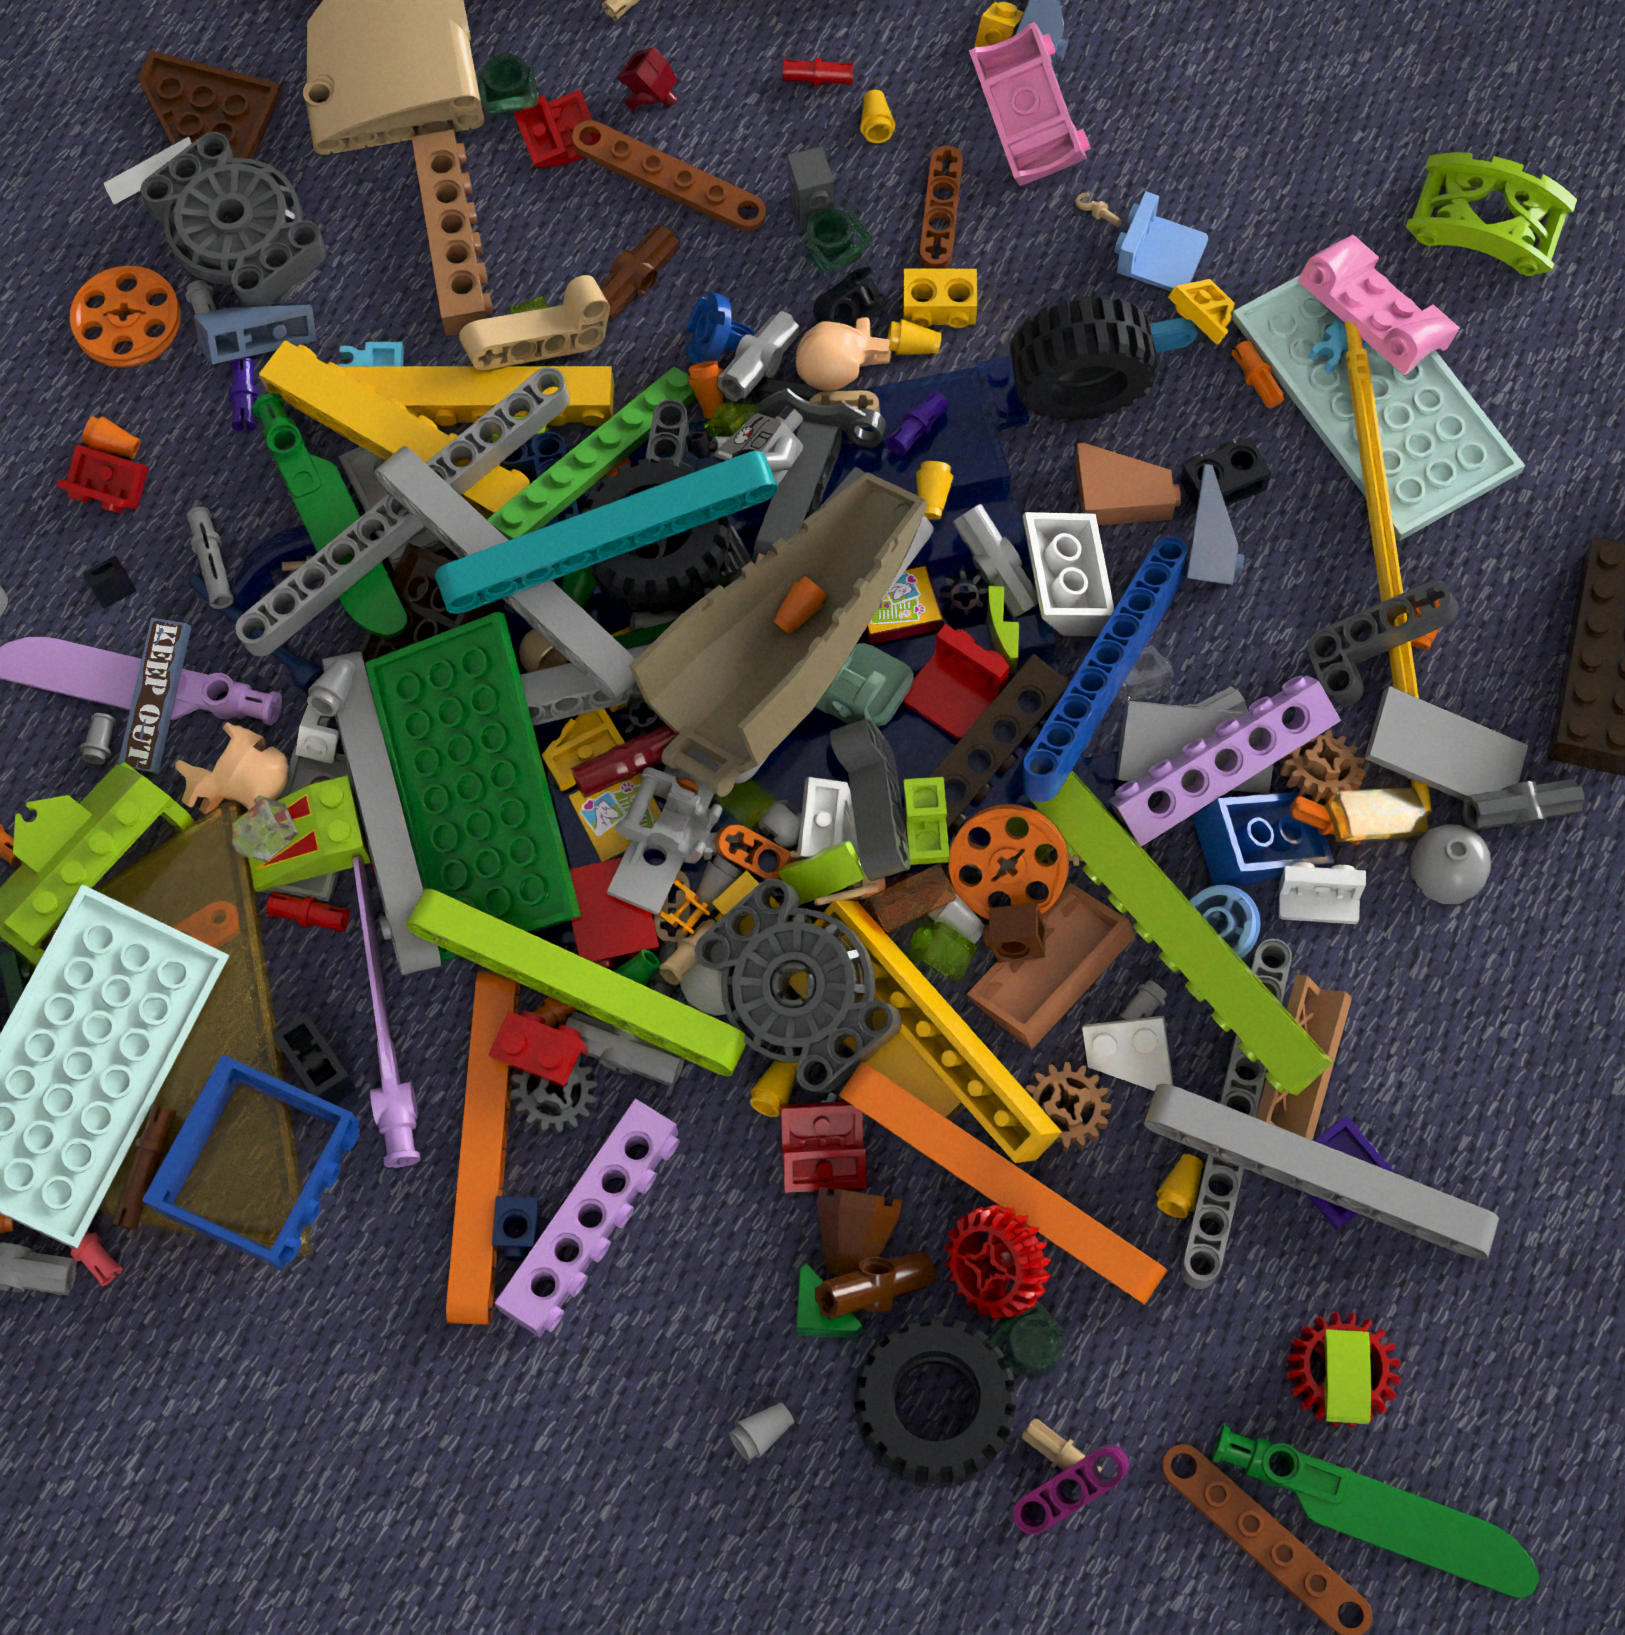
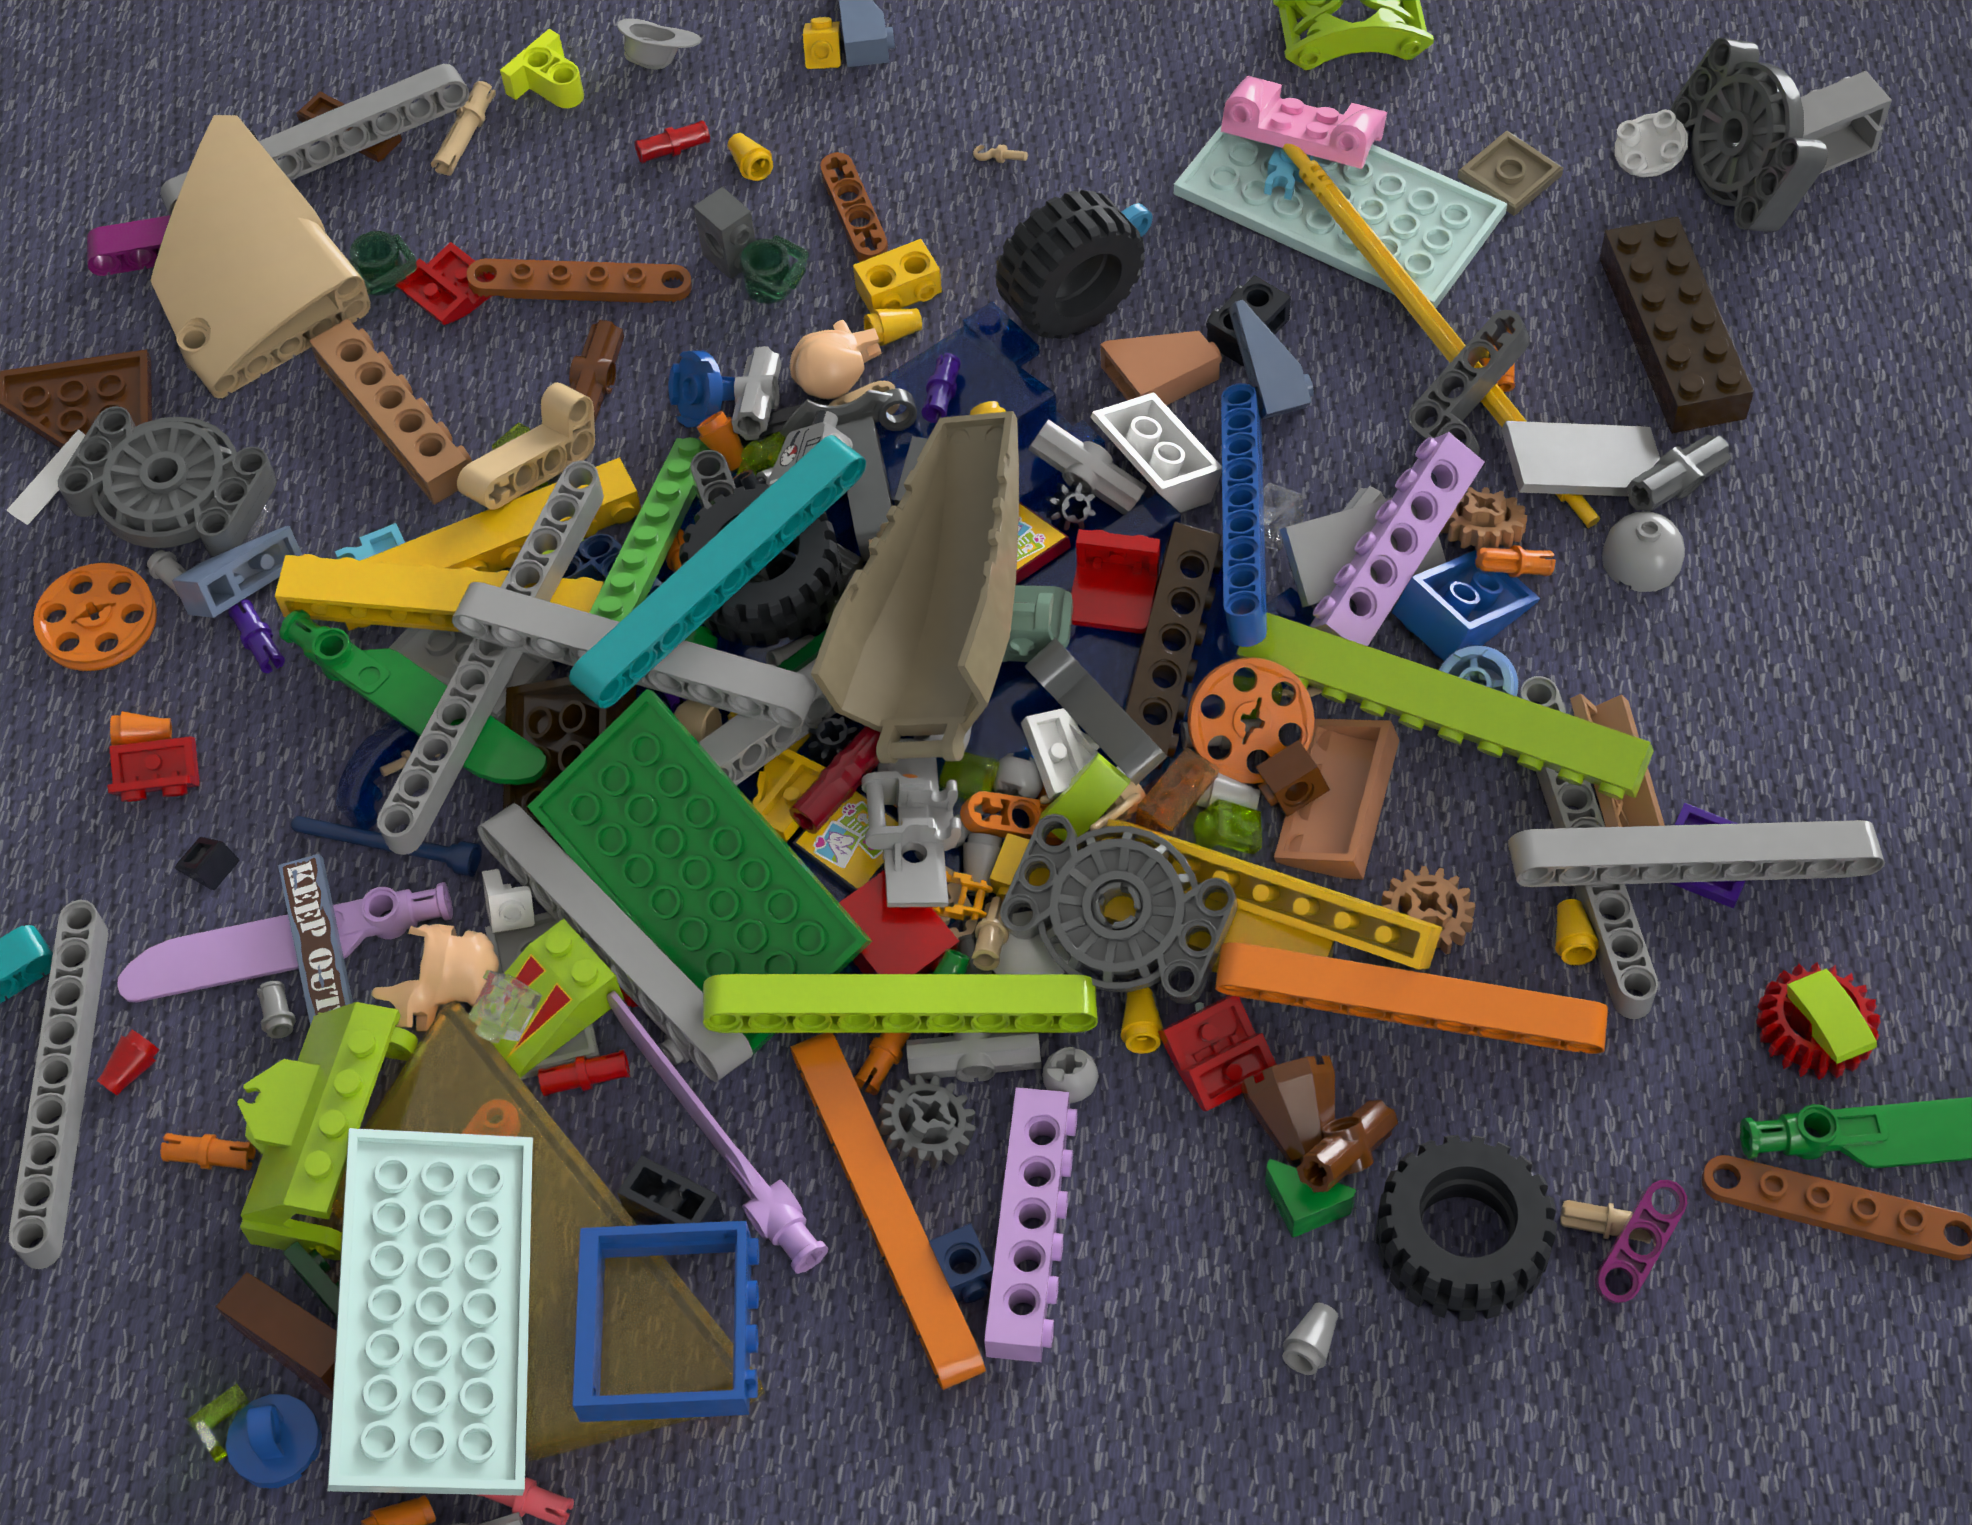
camera: 25 degrees left, 10 degrees down
reddish brown pin [111,1104,177,1231] -> none
light grey pin [187,507,234,609] -> none
light grey cone [307,658,357,717] -> none
red bracket [488,1010,589,1087] -> none
dark red piece [617,47,678,111] -> none
orange cone [773,575,828,636] -> none
black piece [813,267,887,327] -> none
lime slope [903,777,950,865] -> none
red gear [943,1205,1052,1320] -> none
bright pink piece [969,22,1091,186] -> none
lime slope [987,586,1019,674] -> none
clear green piece [988,1302,1065,1378] -> none
white wing [1082,1016,1174,1091] -> none
light blue bracket [1114,191,1208,292] -> none
light grey pin [1118,980,1167,1021] -> none
yellow wing [1168,279,1235,345] -> none
orange axle [1231,340,1284,409] -> none
white bracket [1279,862,1366,924] -> none
clear yellow piece [1324,788,1429,842] -> none
none -> light grey piece [1042,1047,1099,1104]
none -> dark tan tile [1458,131,1563,216]

